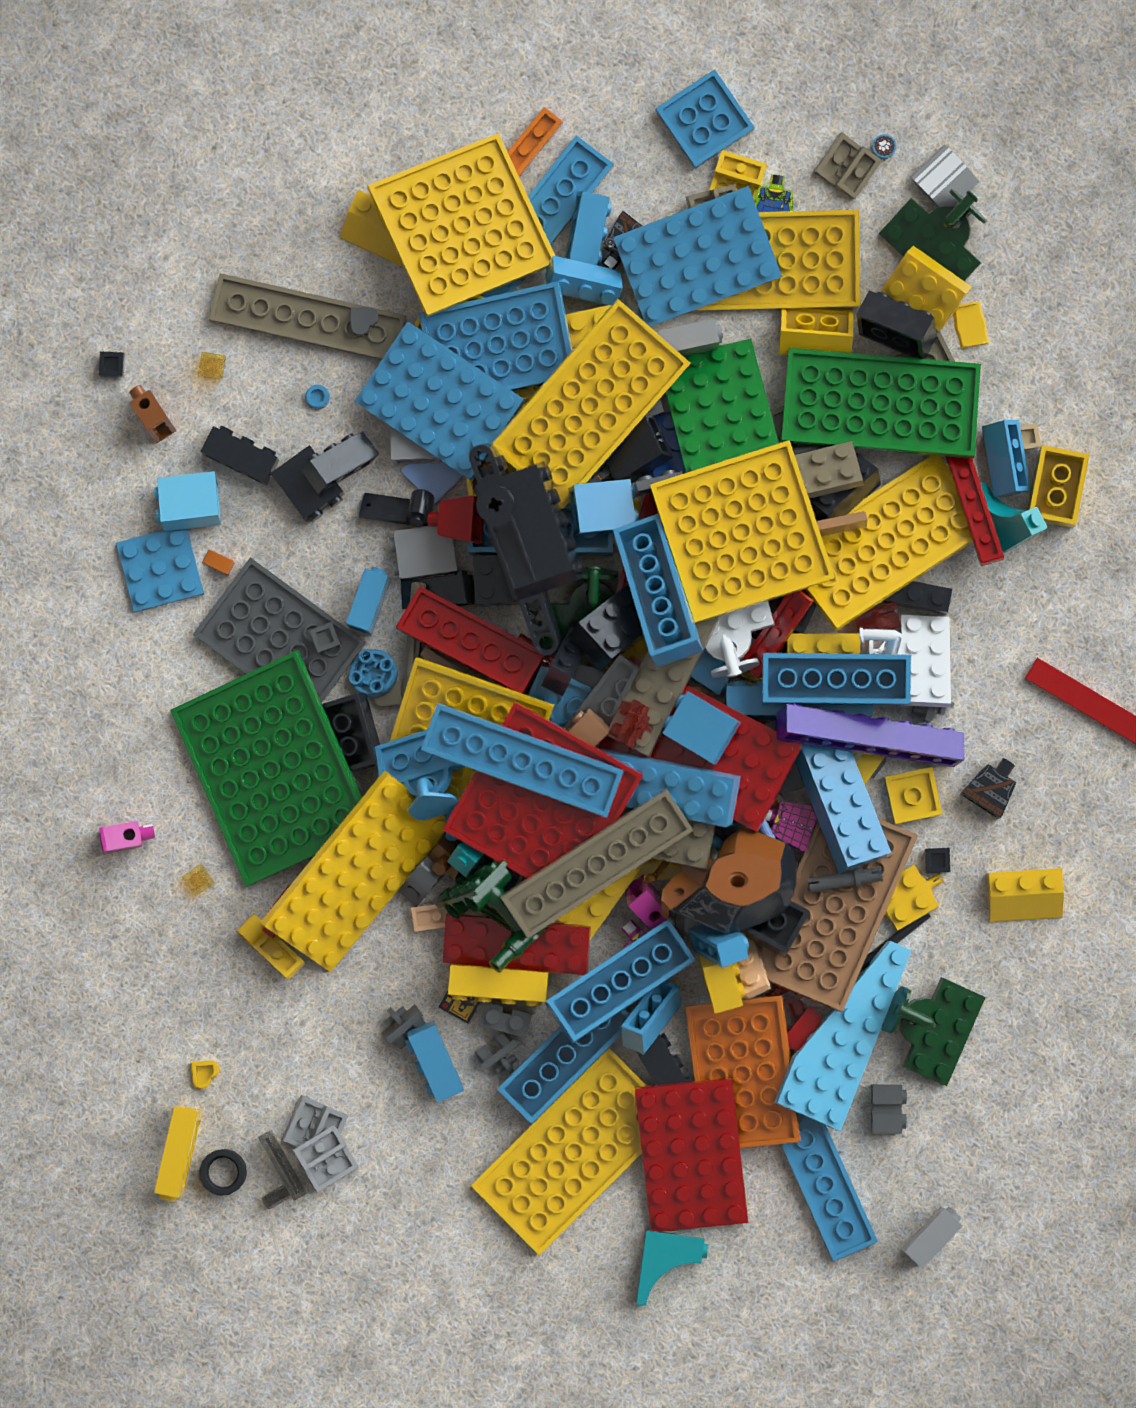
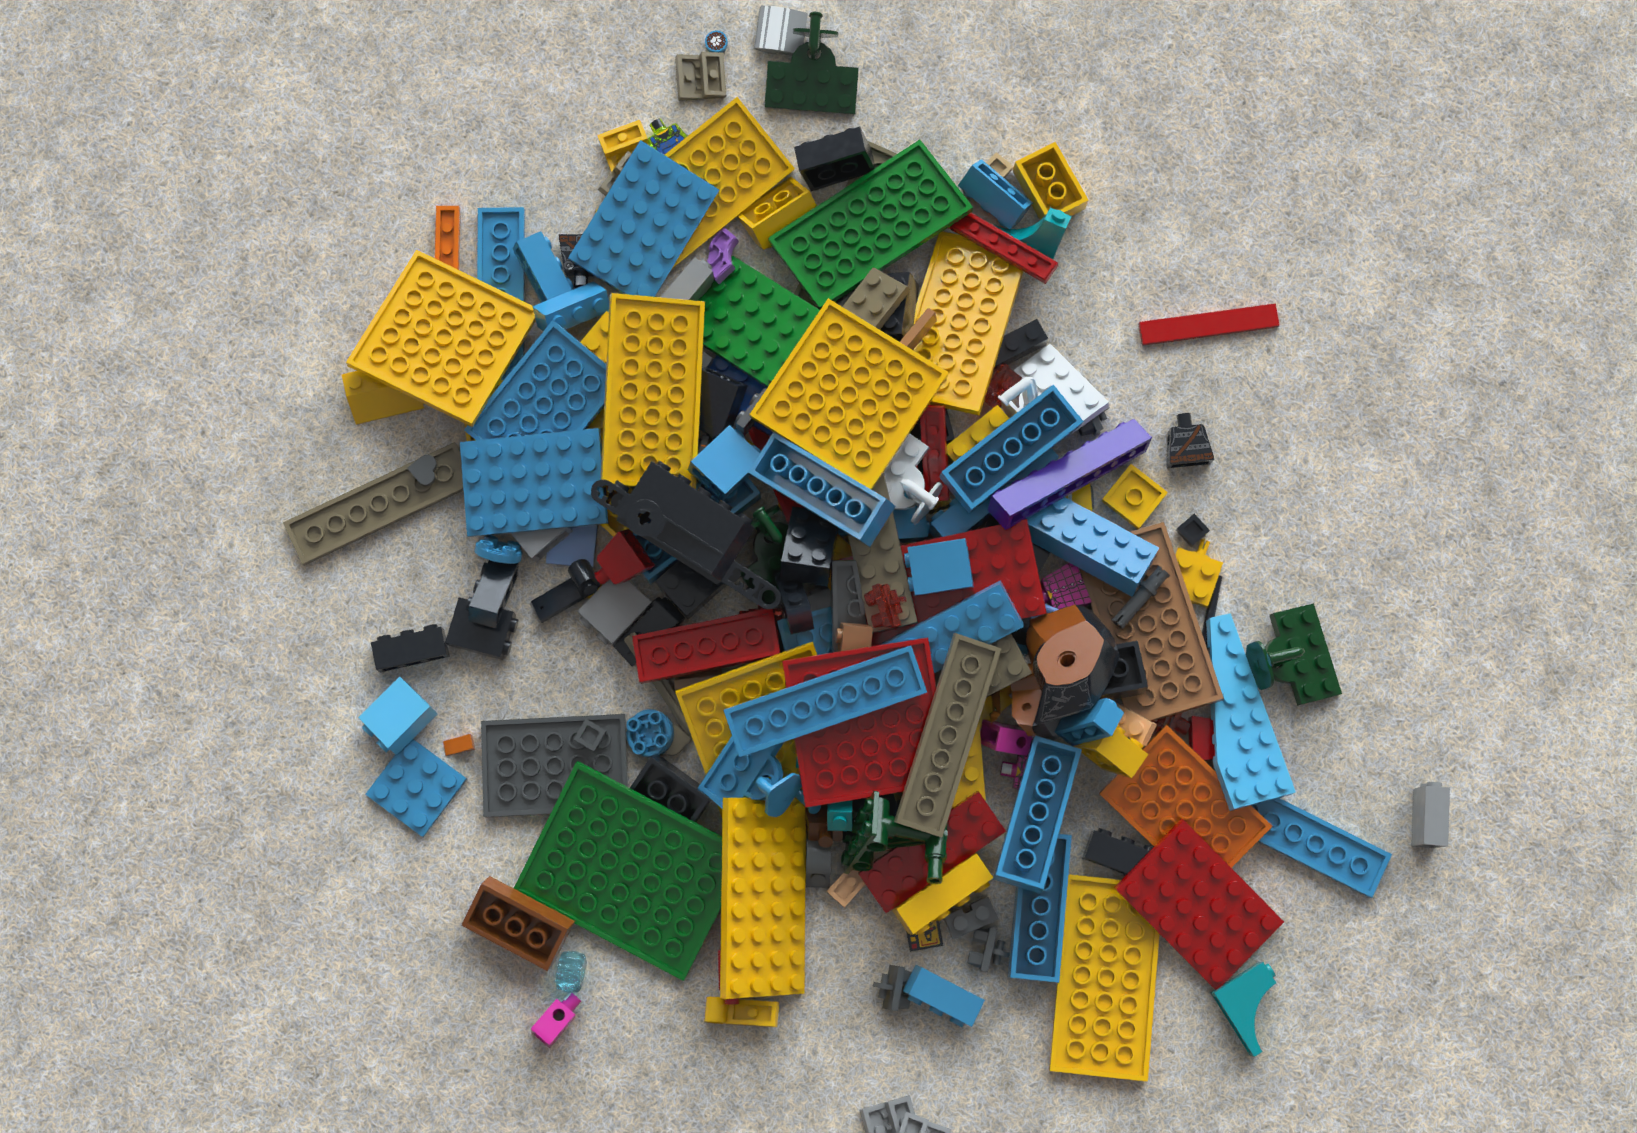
camera: 50 degrees left, 5 degrees down
black plate [99,351,125,378] -> none
dark orange torso [129,385,177,443] -> none
clear yellow plate [182,863,216,897] -> none
clear yellow plate [198,352,226,380] -> none
dark azure tile [305,385,330,409] -> none
dark azure brick [346,567,391,636] -> none
dark azure brick [621,981,681,1054] -> none
dark azure plate [655,69,755,169] -> none
dark grey brick [871,1084,907,1134] -> none
yellow brick [881,246,972,332] -> none
yellow piece [953,302,989,349] -> none
yellow slope [986,868,1064,922] -> none
none -> dark orange brick [461,876,575,971]
none -> dark azure tile [474,535,523,564]
none -> clear light blue gear [555,951,587,993]
none -> medium lavender tile [707,227,739,284]

